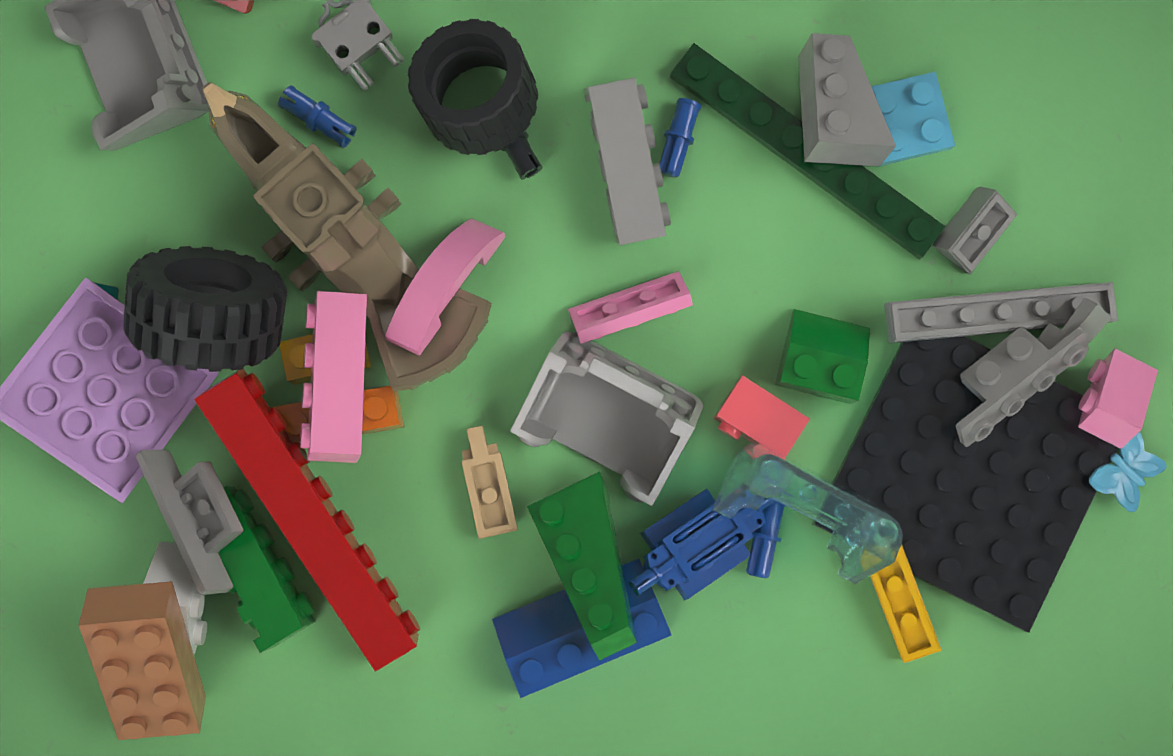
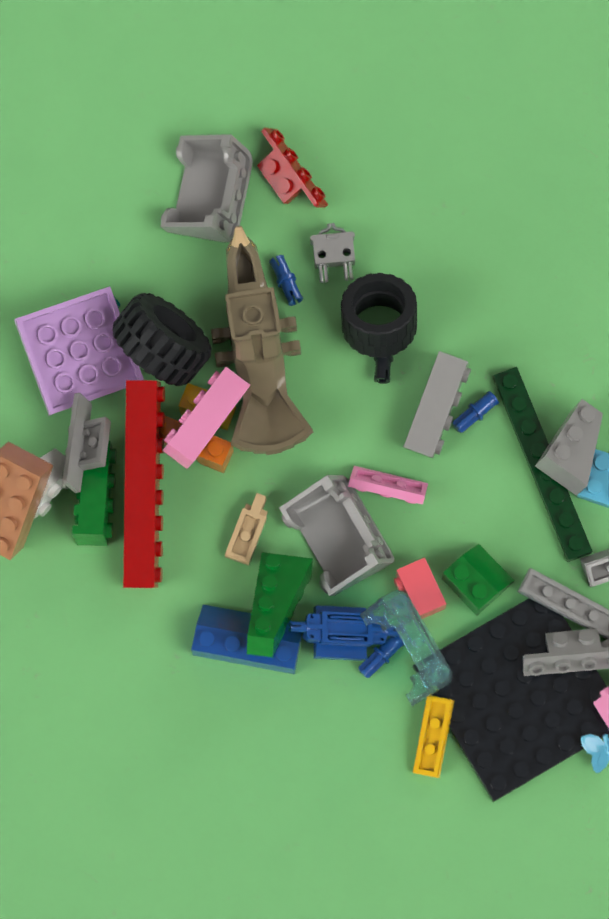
camera: 40 degrees right, 10 degrees down
bright pink slope [385,219,505,356] -> none

